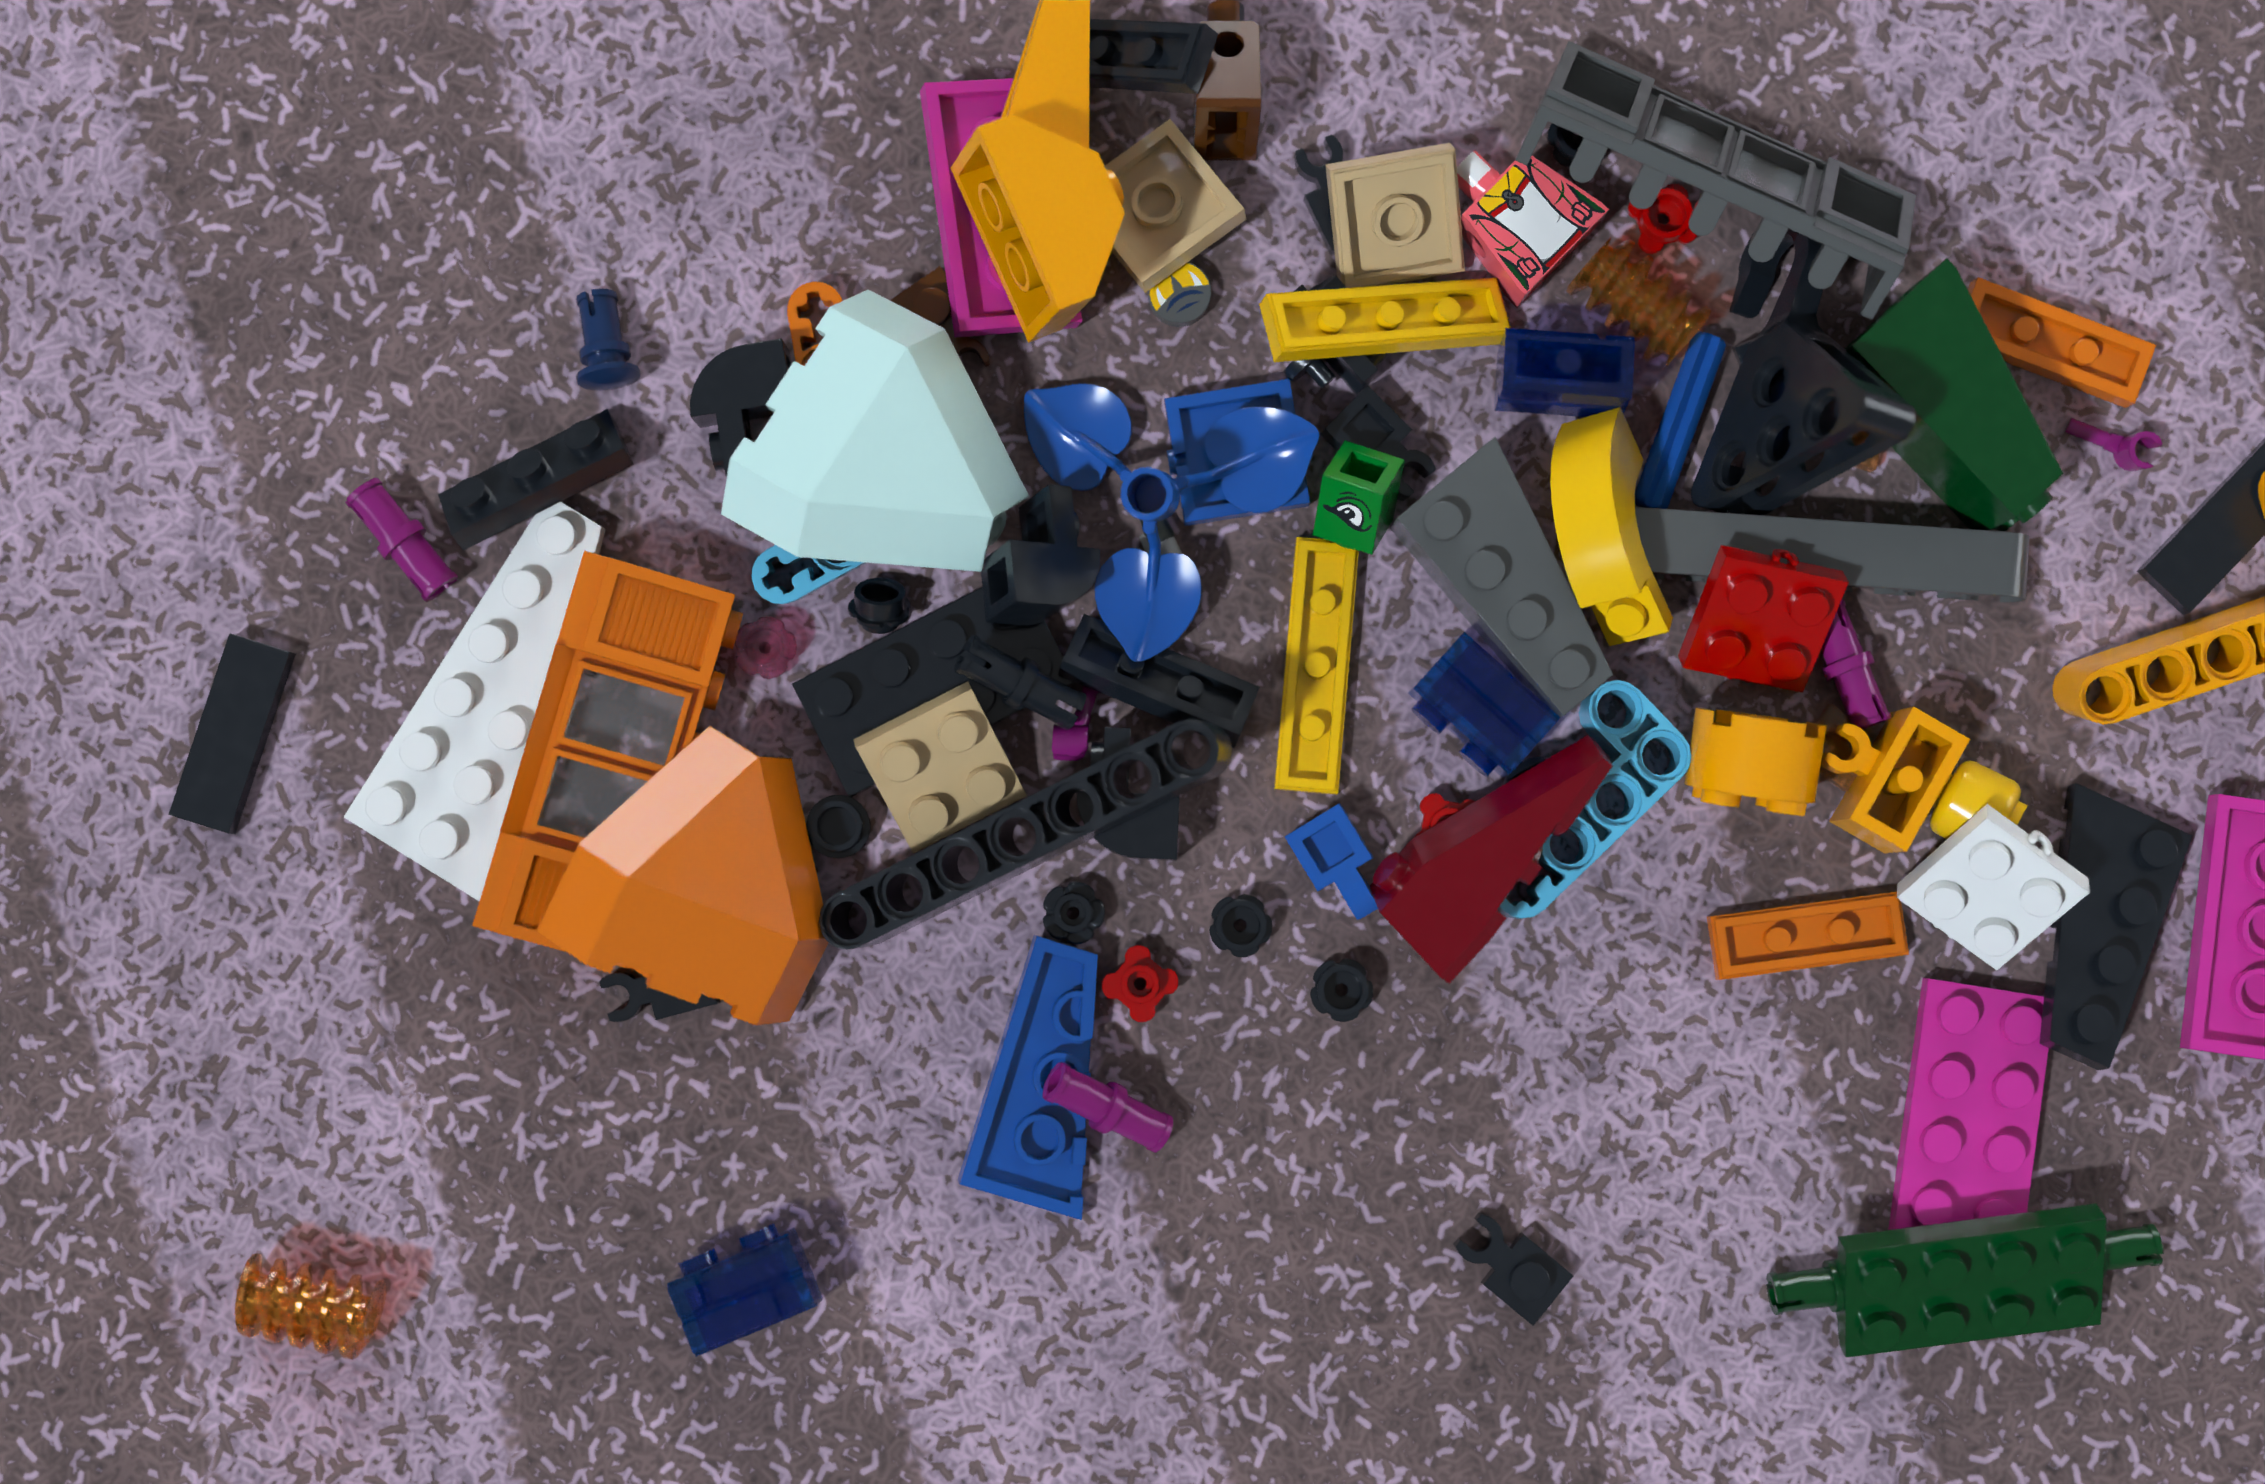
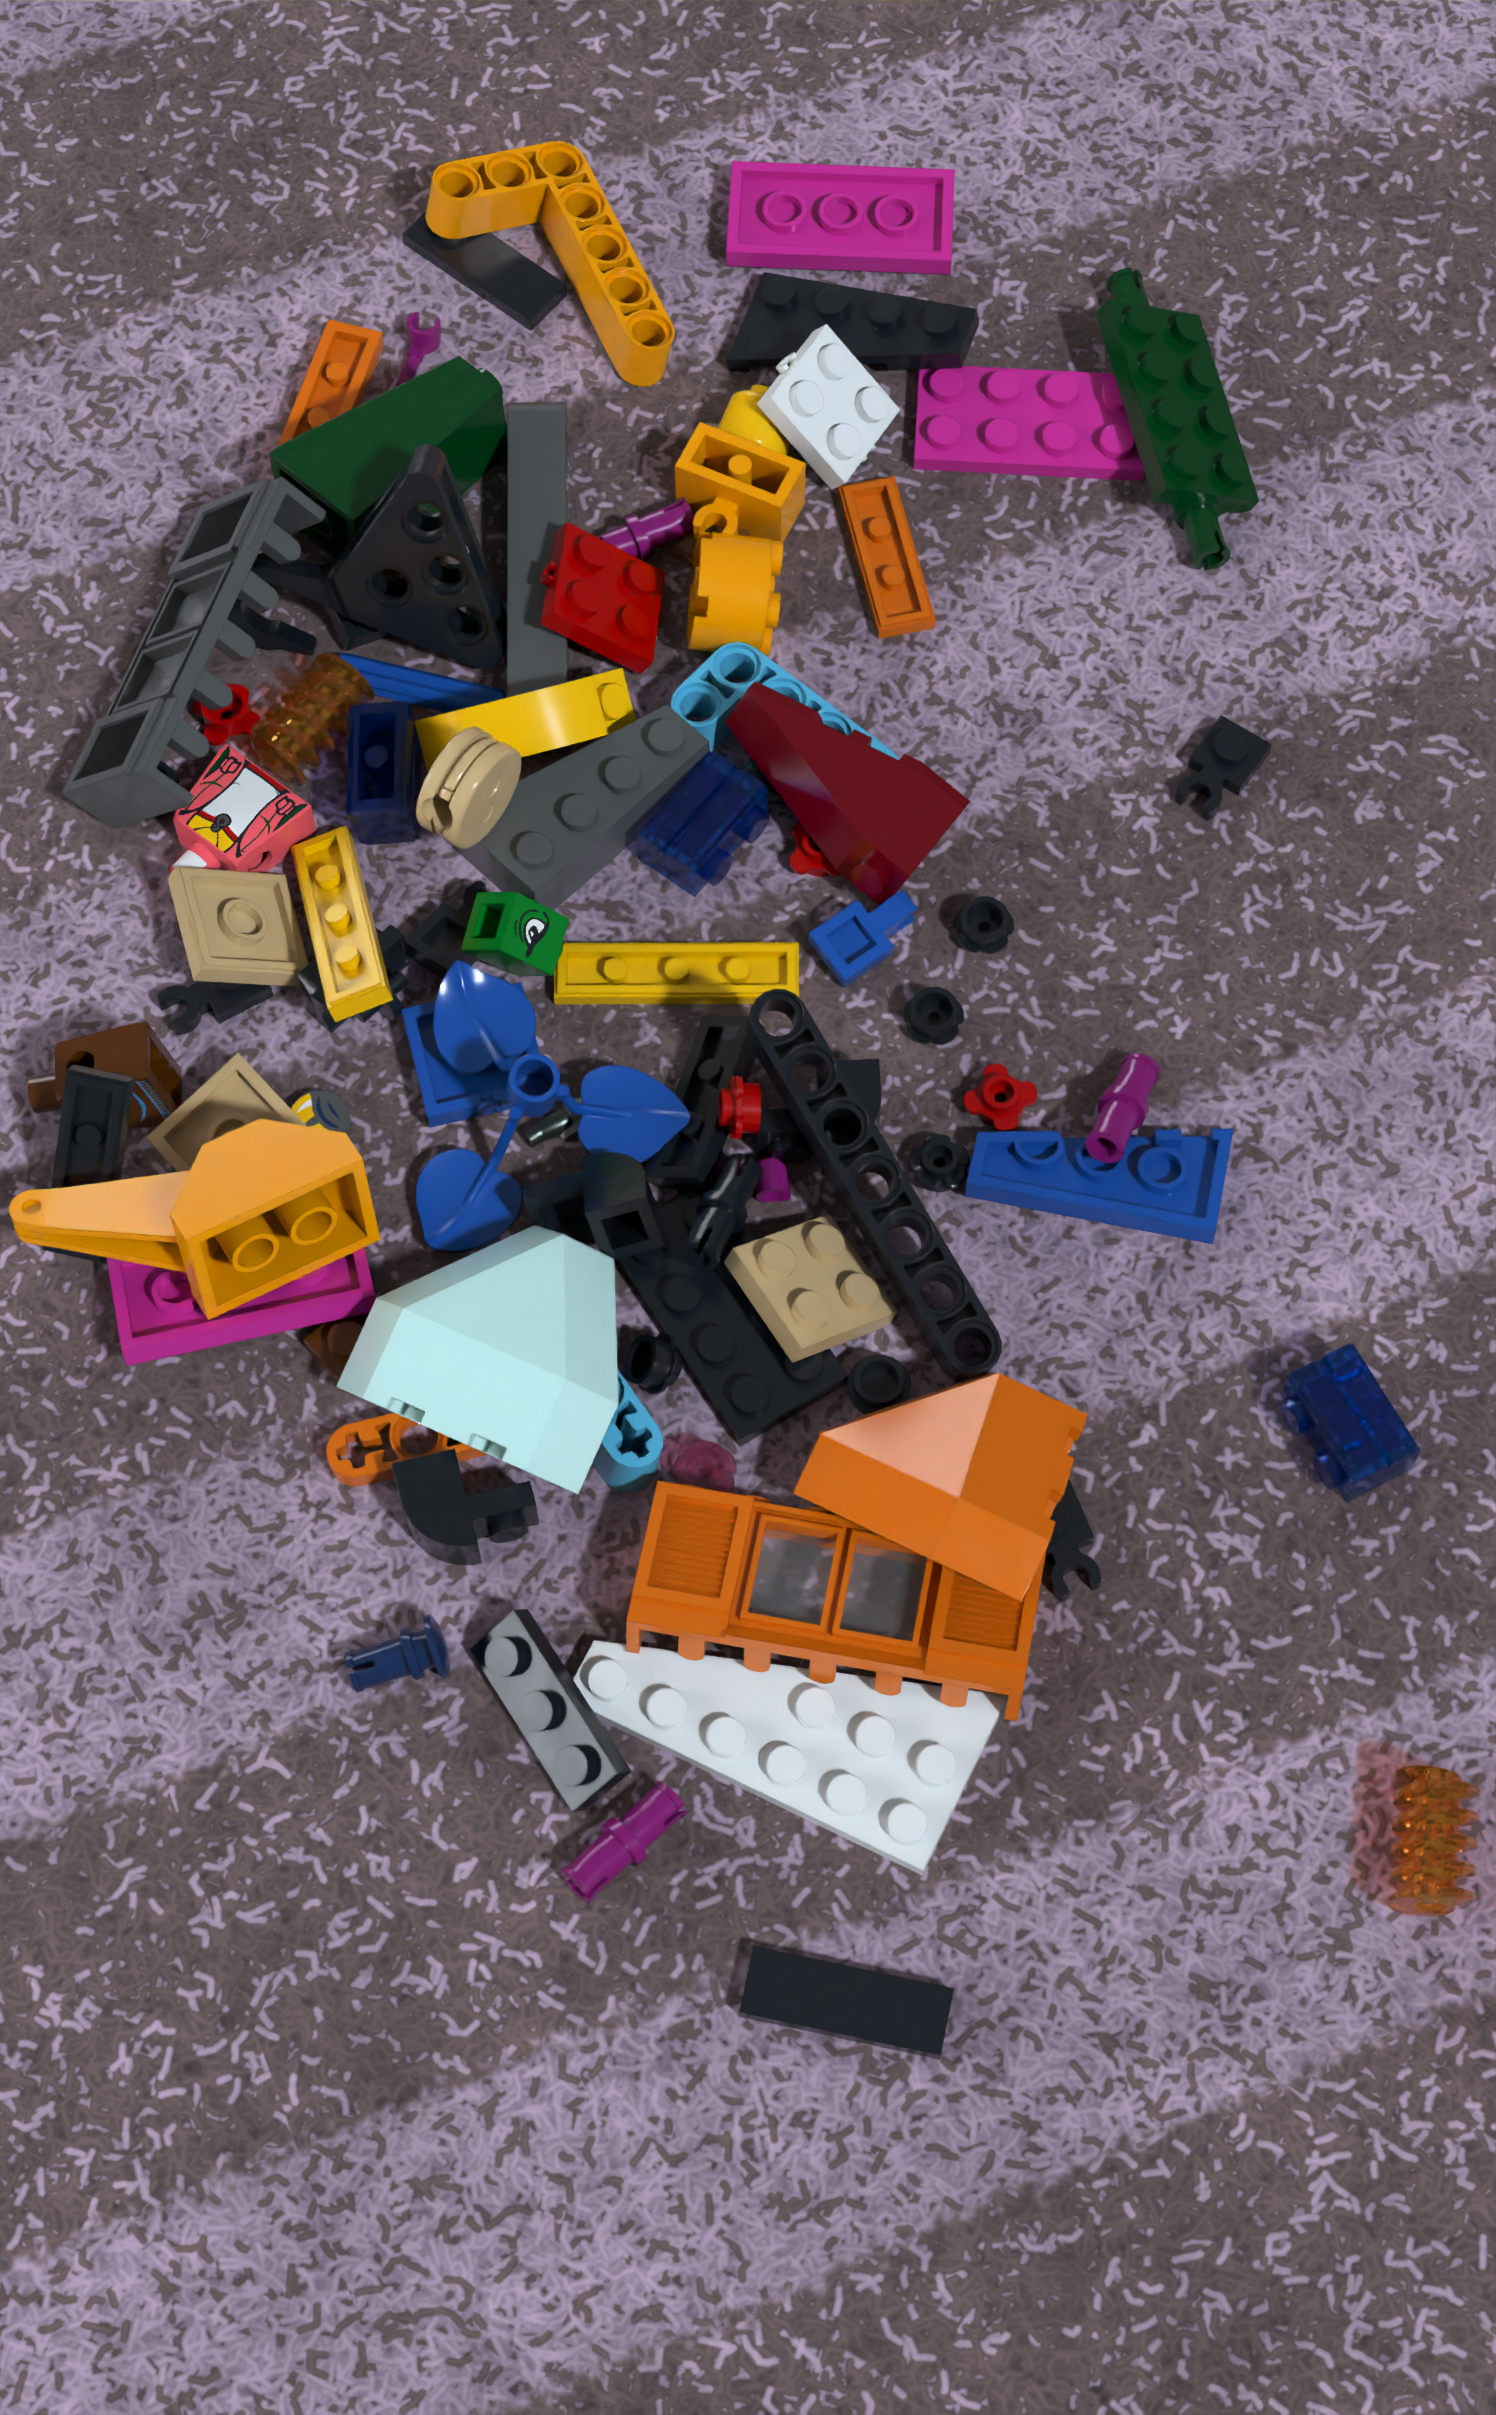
camera: 95 degrees left, 20 degrees down
none -> tan head [416,726,521,849]
none -> red plate [718,1076,761,1139]

